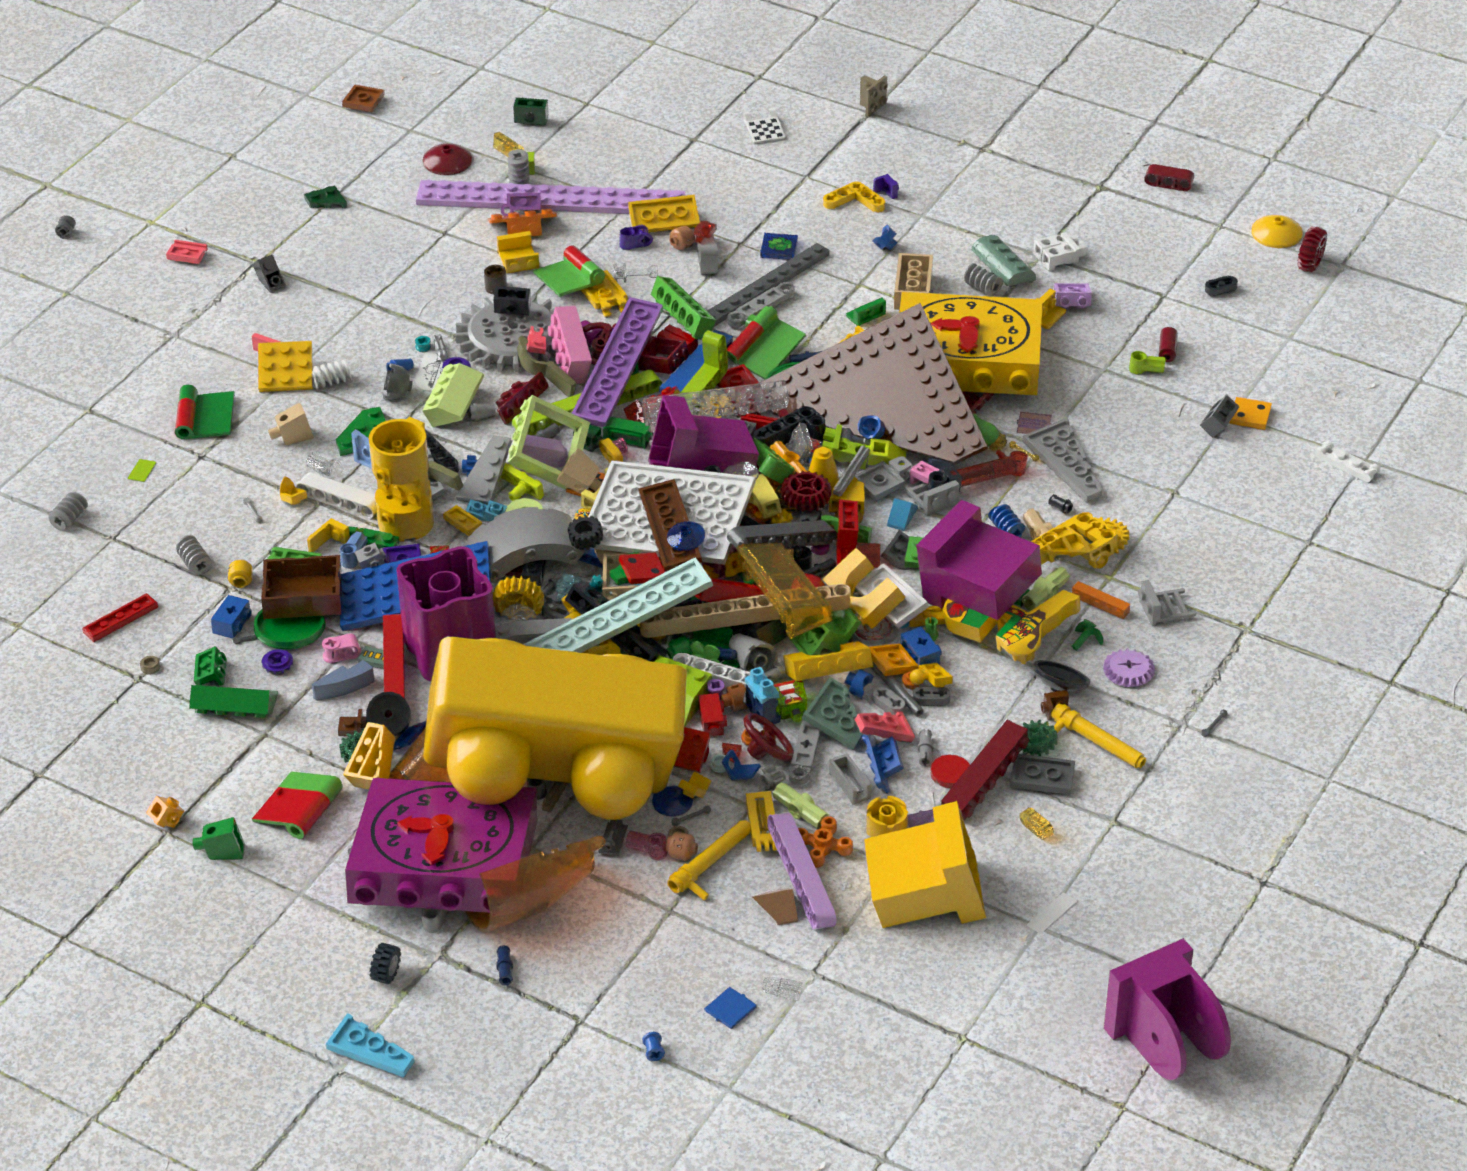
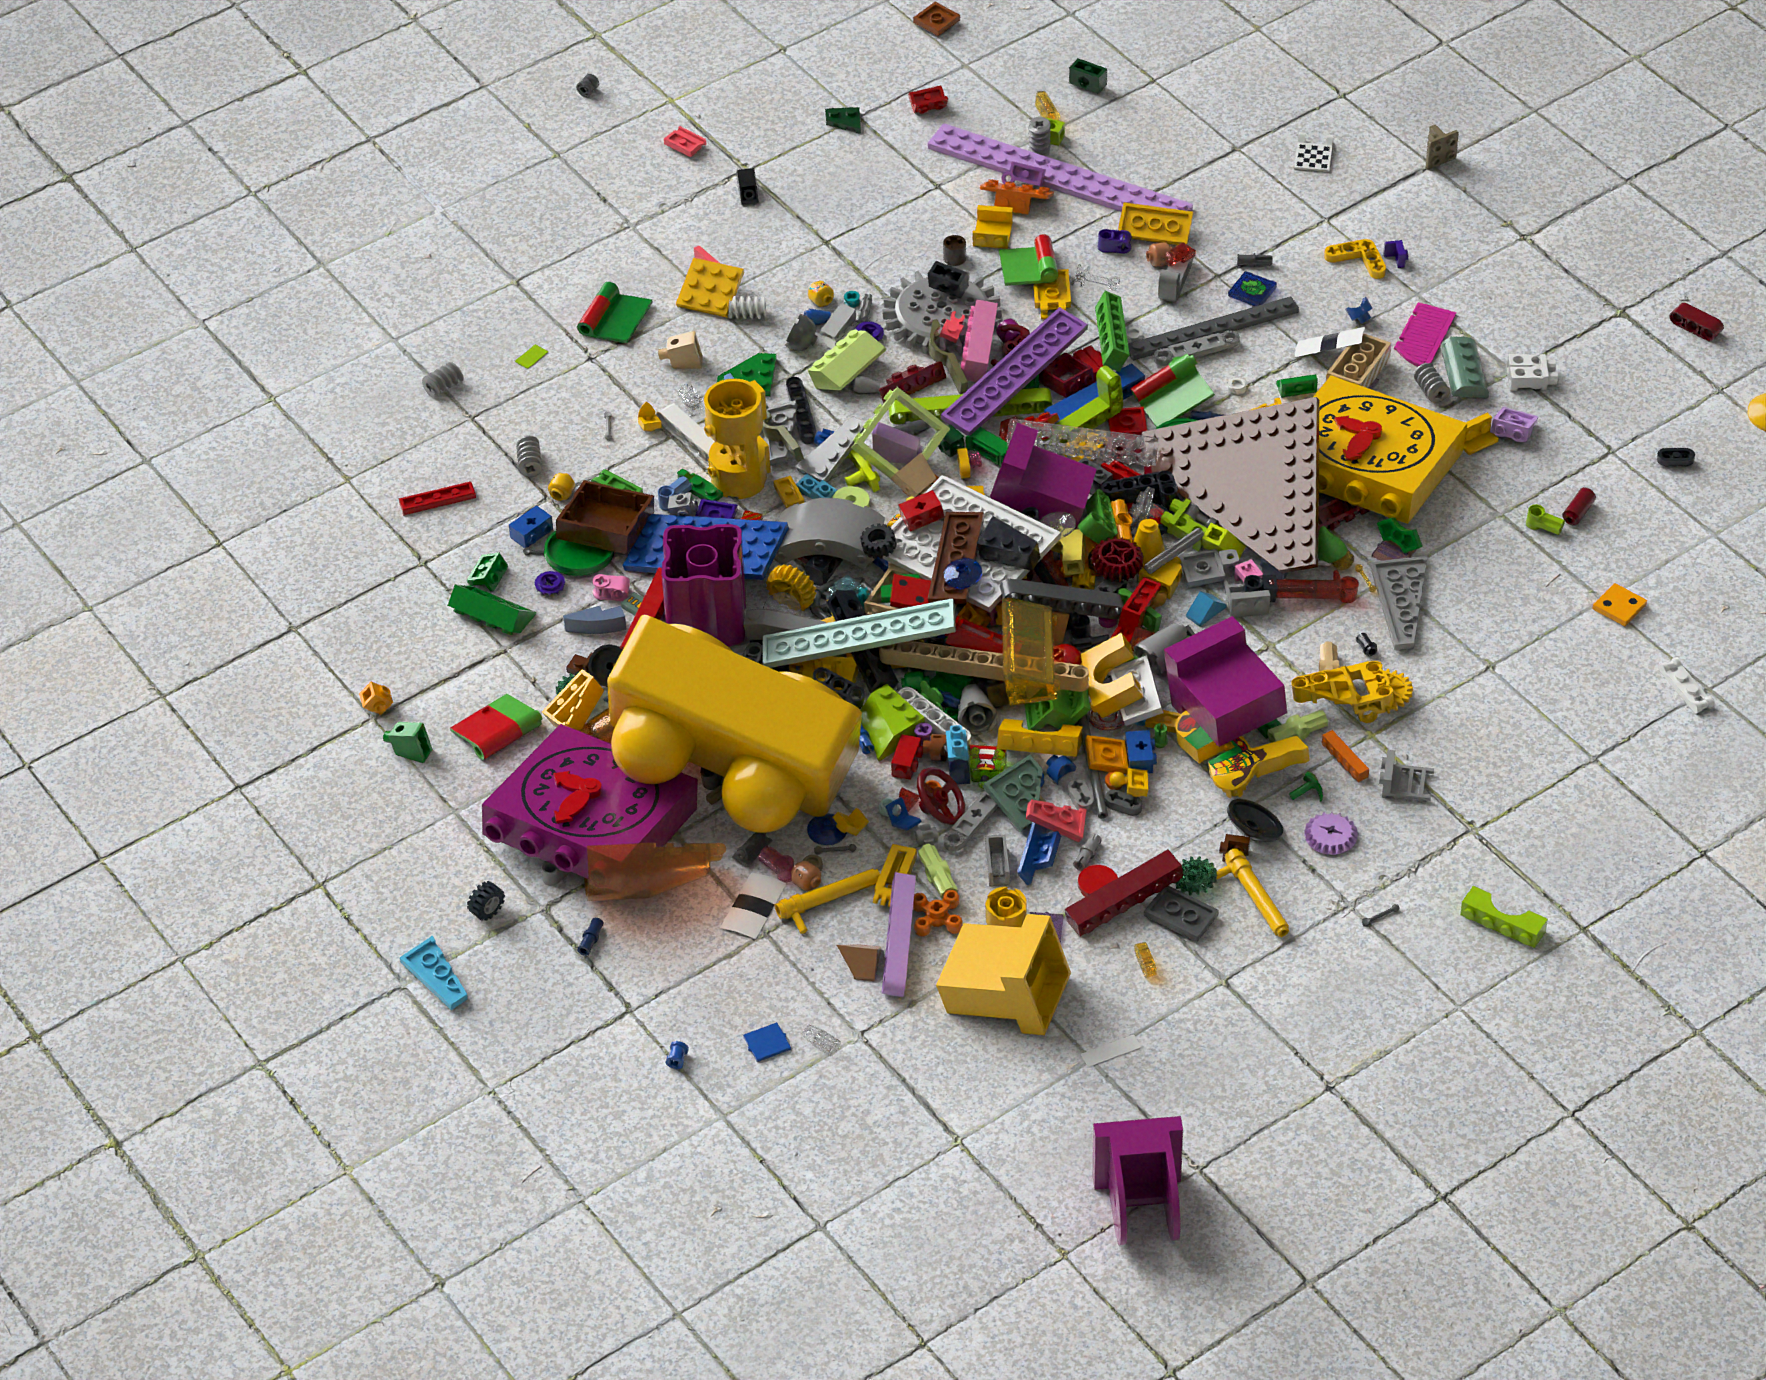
camera: 25 degrees right, 5 degrees up
dark tan tile [140,656,160,674] -> none
yellow bracket [307,518,350,552] -> none
dark red dish [423,143,472,175] -> none
red plate [674,727,711,773] -> none
light grey pin [764,665,785,682] -> none
blue piece [858,415,885,441] -> none
blue piece [988,504,1025,538] -> none
dark grey brick [1200,394,1240,438] -> none
none -> white sticker [720,873,786,939]
none -> yellow head [808,280,834,307]
none -> light grey slope [820,303,856,339]
none -> red brick [898,490,945,532]
none -> red bracket [908,85,948,114]
none -> black wedge [977,516,1041,571]
none -> light grey cone [1134,623,1187,675]
none -> white tile [1228,378,1246,395]
none -> dark grey axle [1237,253,1273,267]
none -> white sticker [1295,327,1365,357]
none -> green tile [1377,517,1423,553]
none -> dark pink piece [1394,302,1457,367]
none -> lime arch [1460,886,1548,948]

